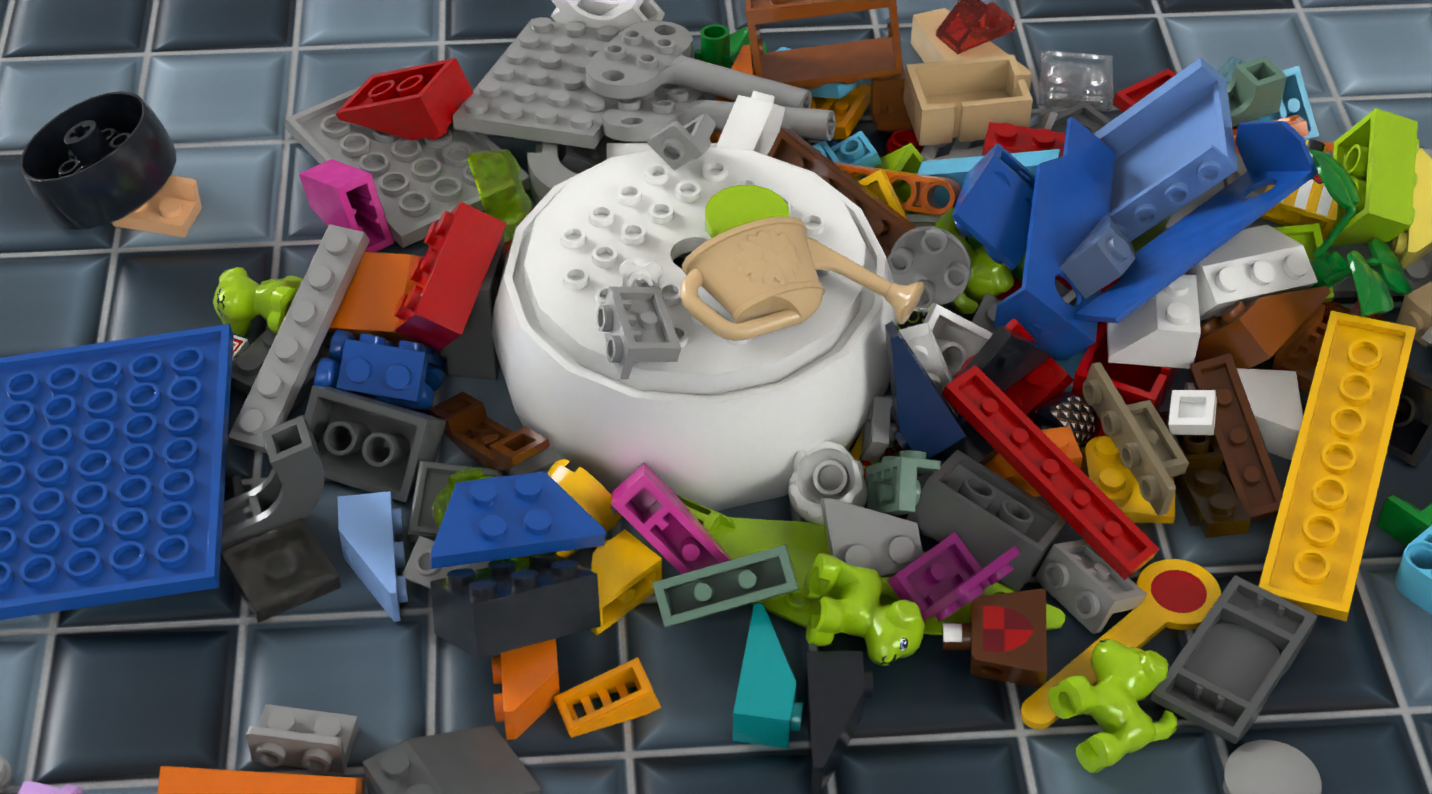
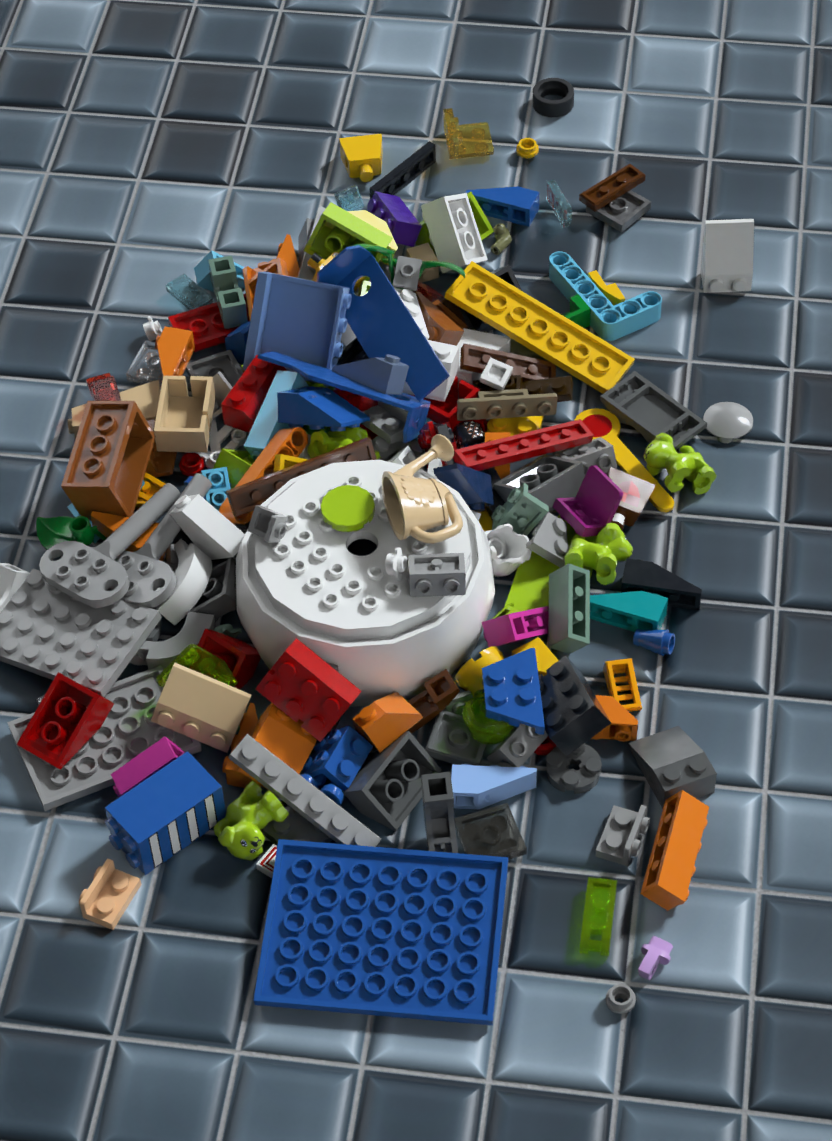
camera: 75 degrees left, 5 degrees up
black wheel [20,91,177,230] -> none
light grey dish [887,226,971,309] -> none
none -> blue brick [105,751,226,875]
none -> white plate [143,316,163,341]
none -> tan slope [151,663,251,753]
none -> orange slope [155,326,195,376]
none -> orange slope [352,692,423,752]
none -> light grey bracket [393,256,422,291]
none -> dark grey plate [546,743,602,794]
none -> clear neon green plate [579,877,617,957]
none -> blue cone [633,629,675,656]

